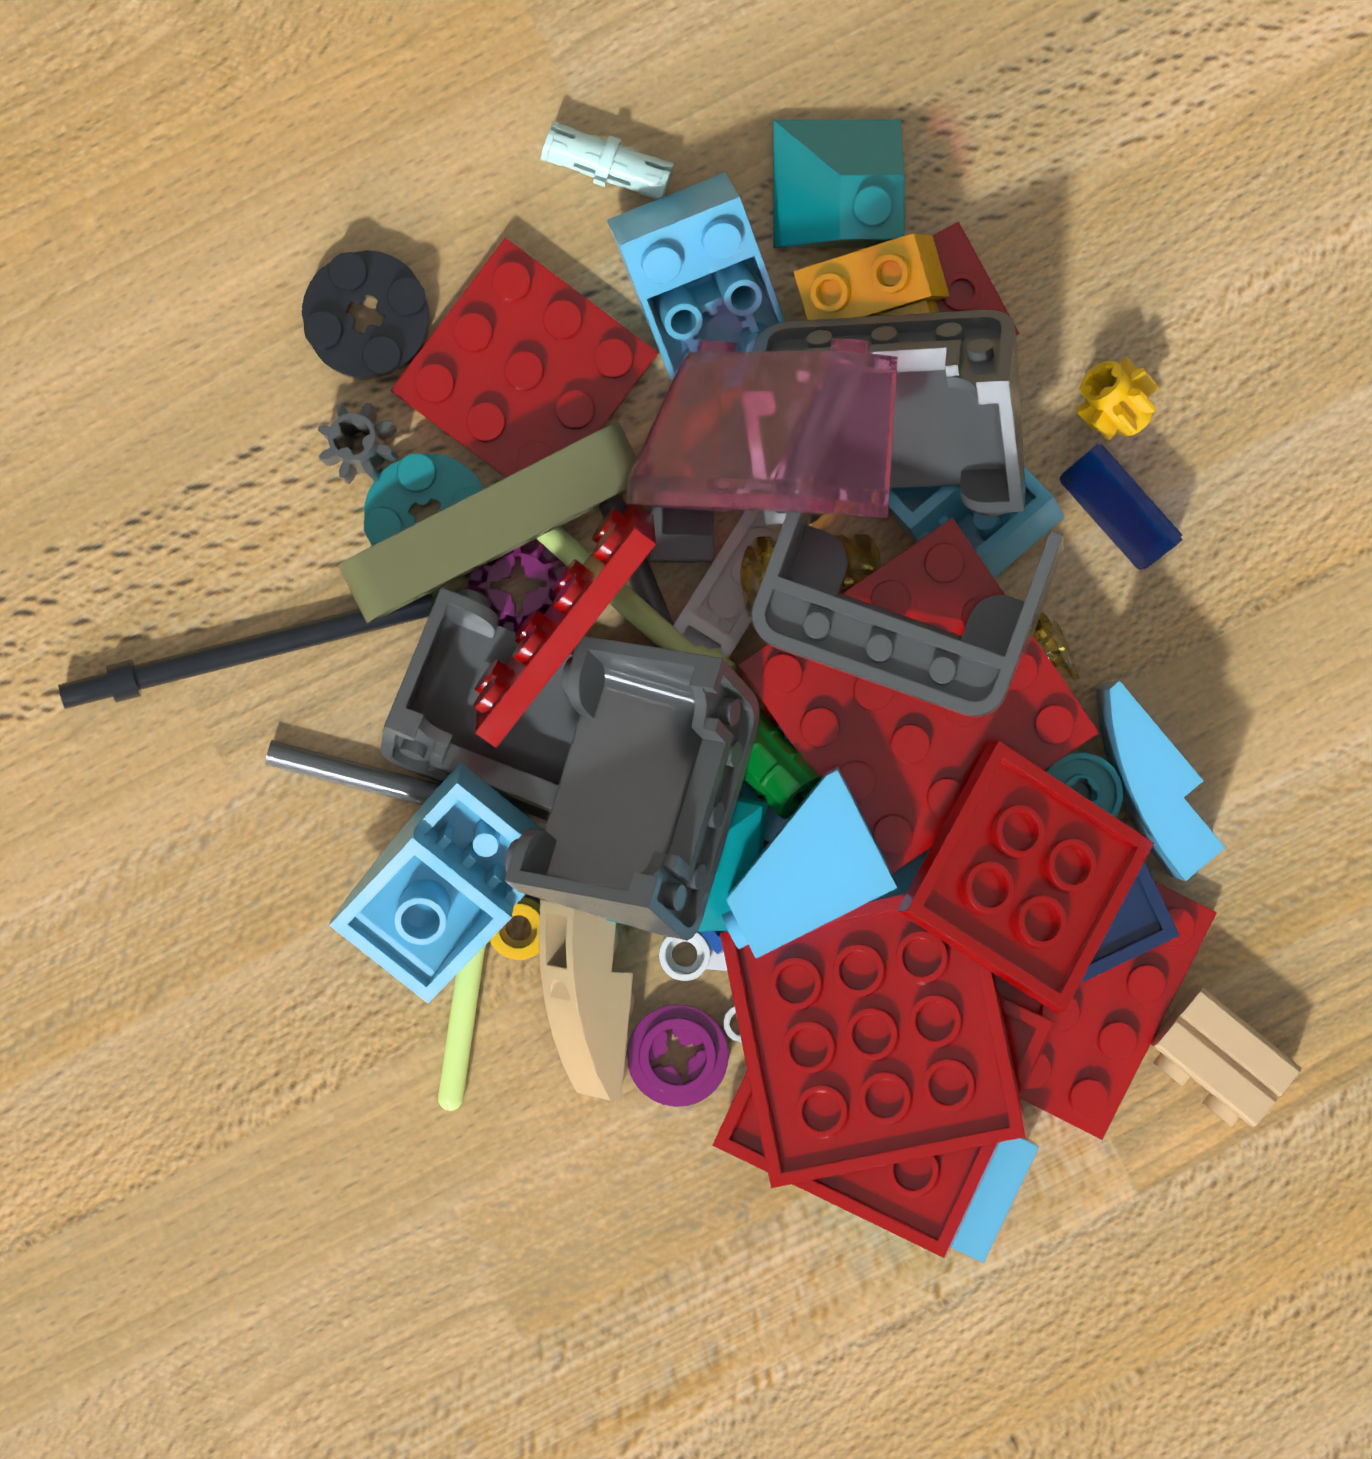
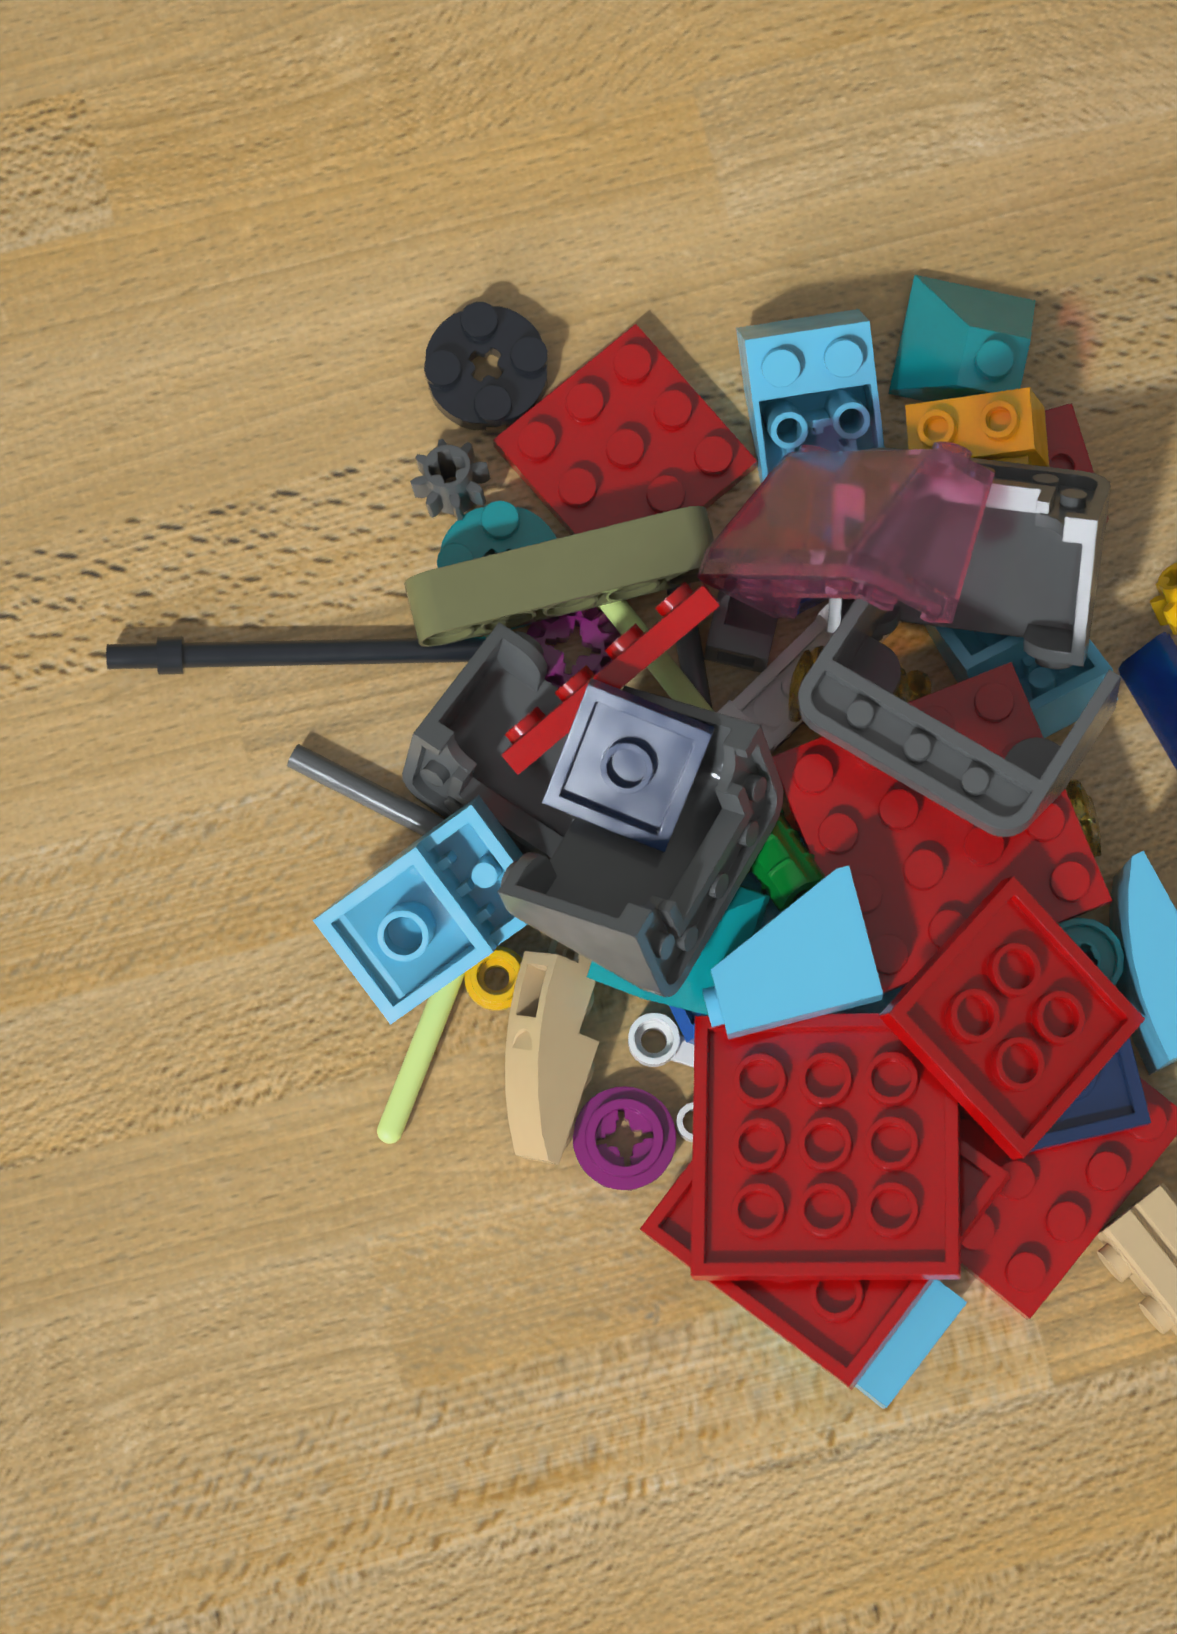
camera: 10 degrees right, 10 degrees down
light aqua pin [540,121,674,200] -> none
none -> plate [542,678,715,852]

